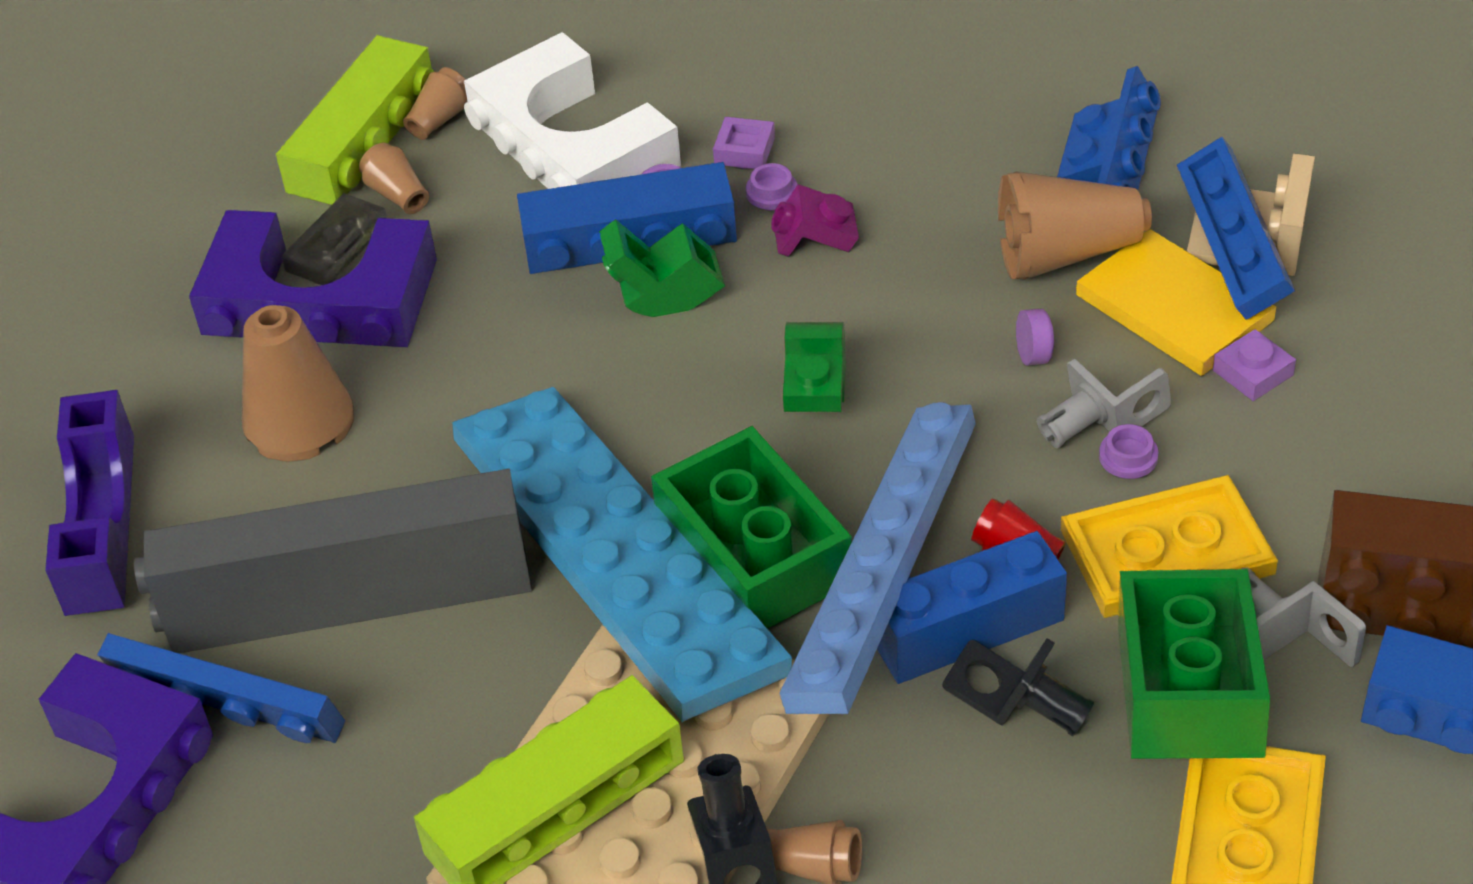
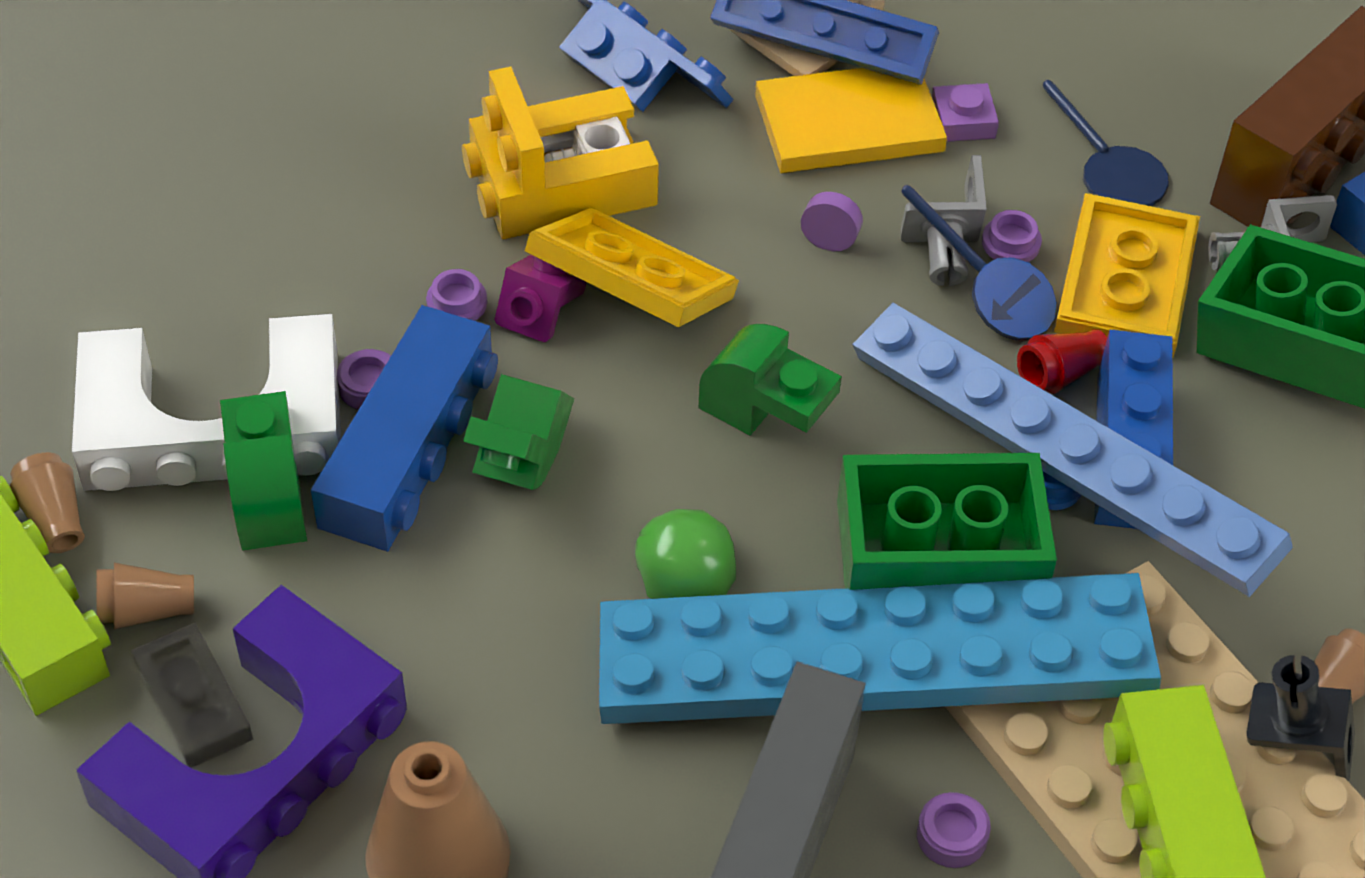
camera: 65 degrees left, 5 degrees up
medium lavender plate [713,117,775,169] -> none
black bracket [942,638,1094,736] -> none
medium nougat cone [998,171,1152,280] -> none
none -> green brick [220,391,307,551]
none -> yellow brick [462,66,659,240]
none -> yellow tile [525,208,739,327]
none -> bright green hair [635,509,736,599]
none -> blue piece [901,185,1057,341]
none -> medium lavender tile [917,792,991,868]
none -> dark blue piece [1043,80,1168,206]

